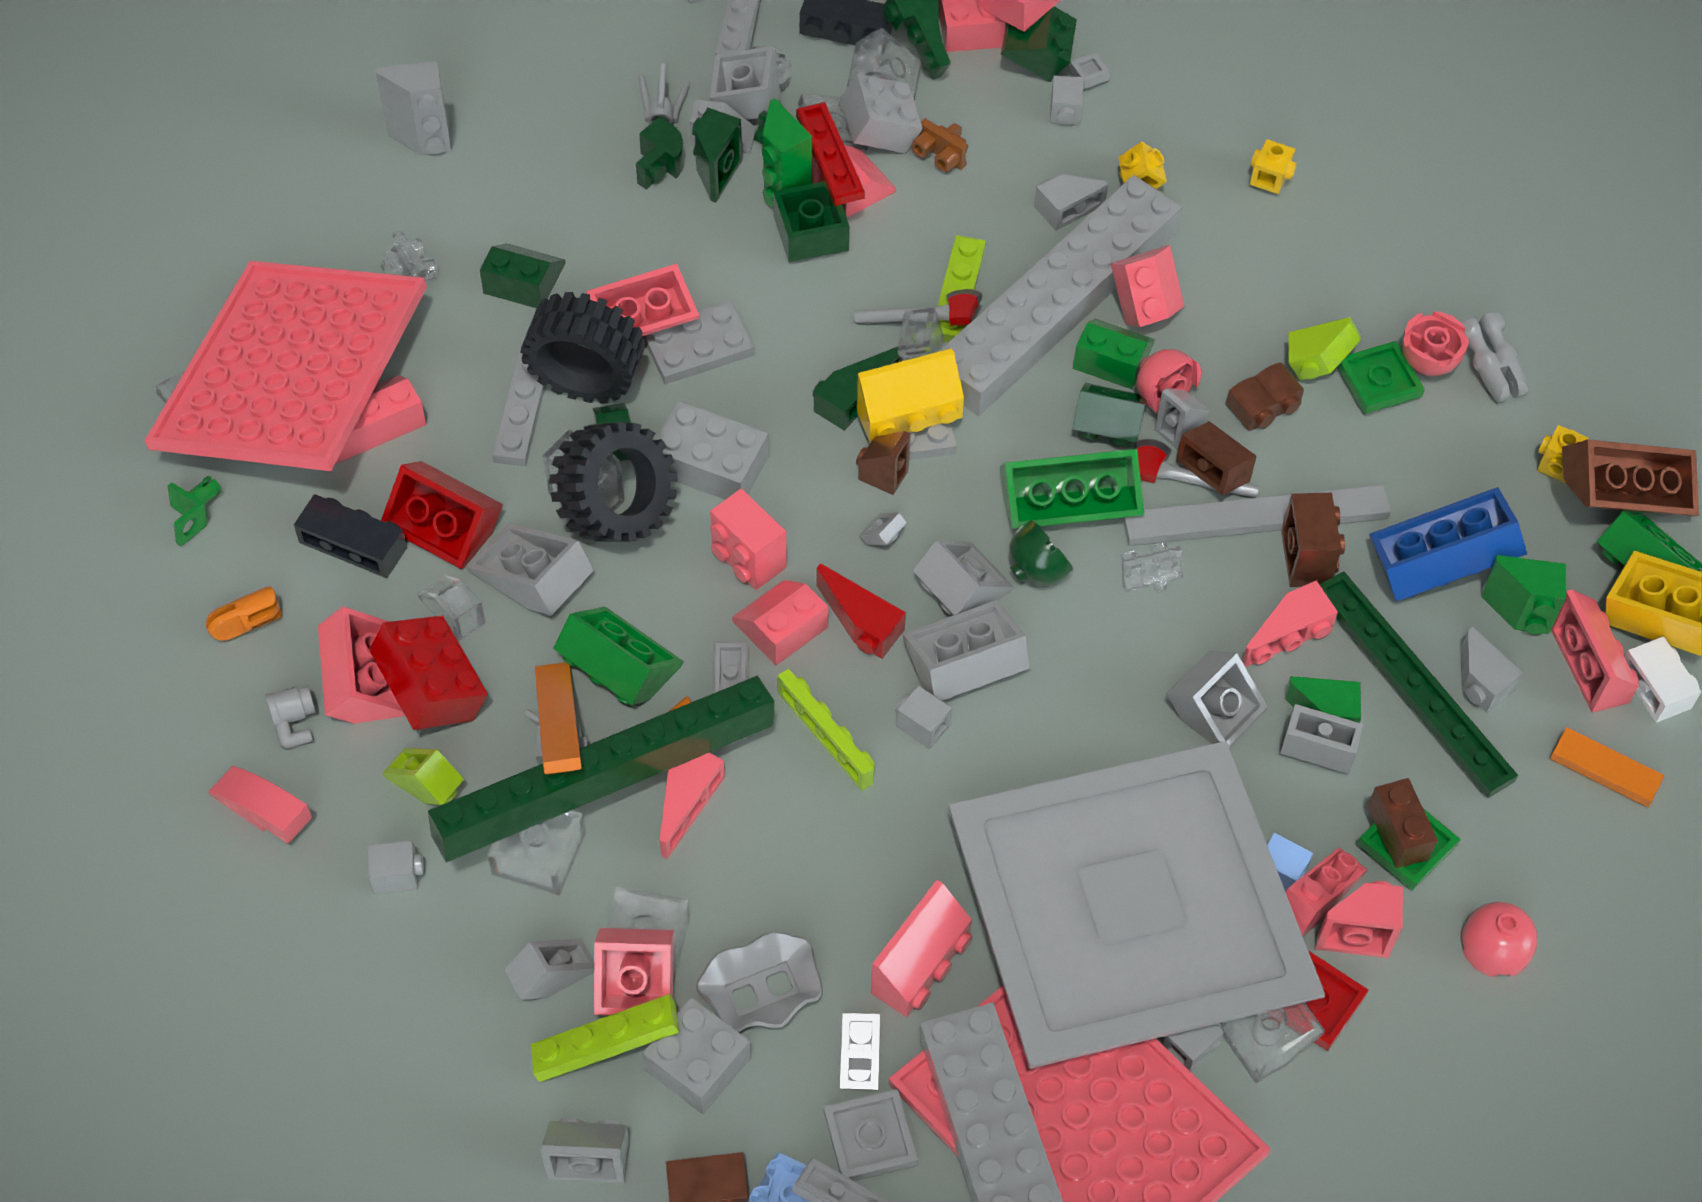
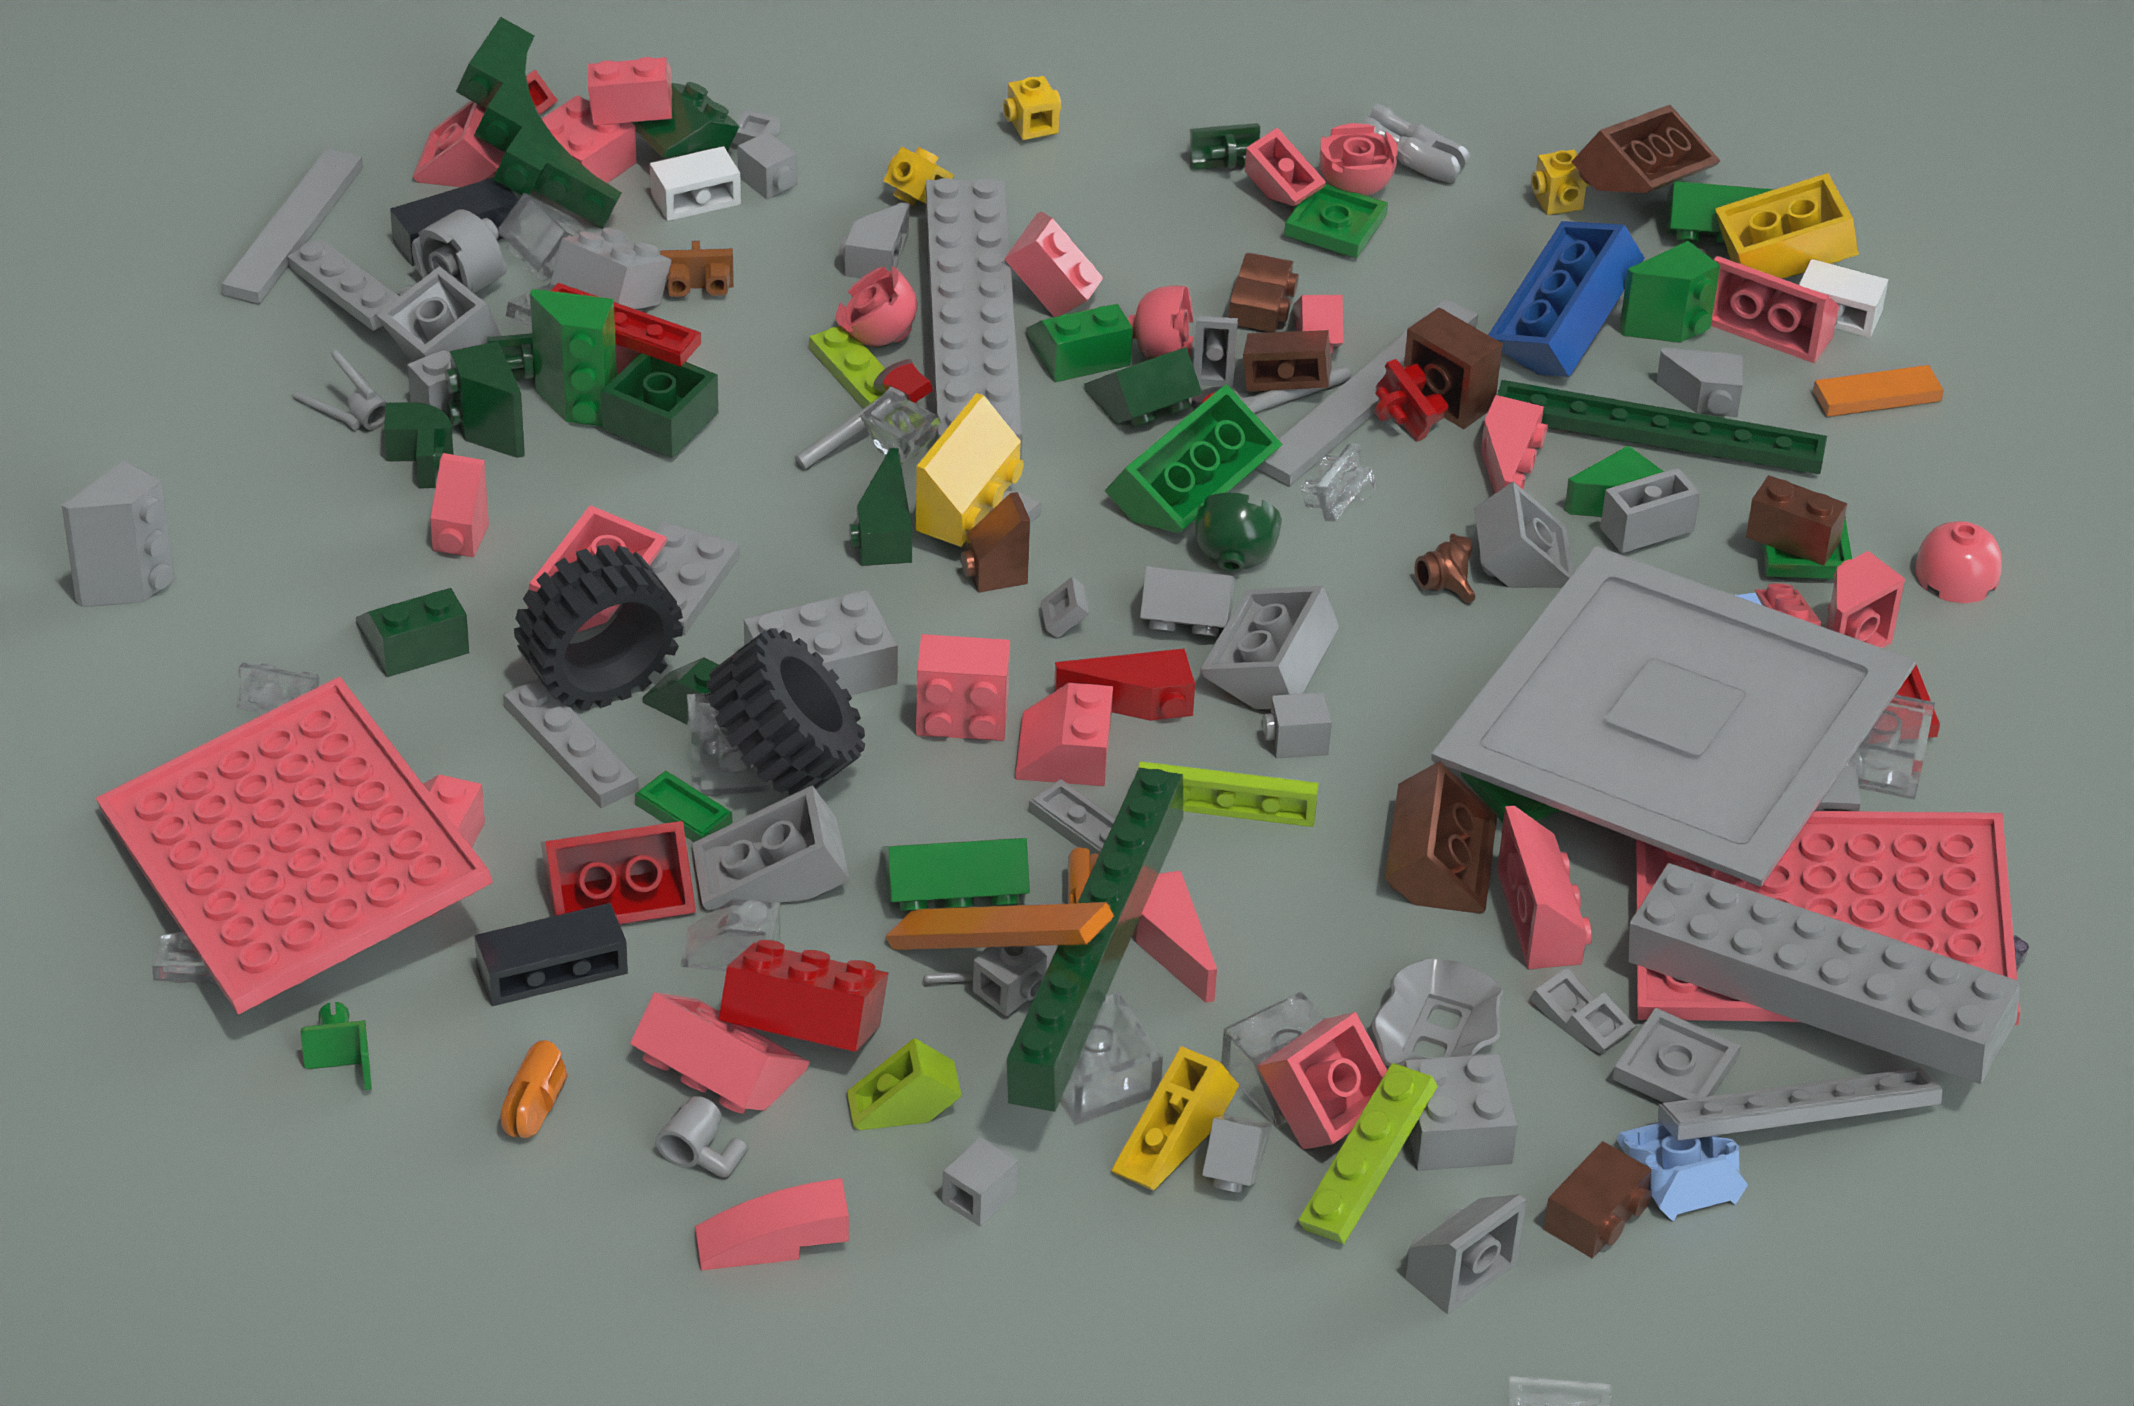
camera: 45 degrees left, 15 degrees down
lime slope [1288,317,1361,381] -> none
none -> light grey brick [412,210,507,294]
none -> coral slope [430,453,489,557]
none -> green tile [635,770,733,842]
none -> white brick [650,146,741,221]
none -> coral cylinder [835,266,918,347]
none -> yellow slope [1111,1046,1240,1191]
none -> dark green hips [1190,123,1261,169]
none -> coral slope [1244,127,1326,206]
none -> coral slope [1293,295,1344,354]
none -> red hips [1374,359,1448,442]
none -> copper slope [1385,761,1497,914]
none -> copper animal [1415,533,1475,603]

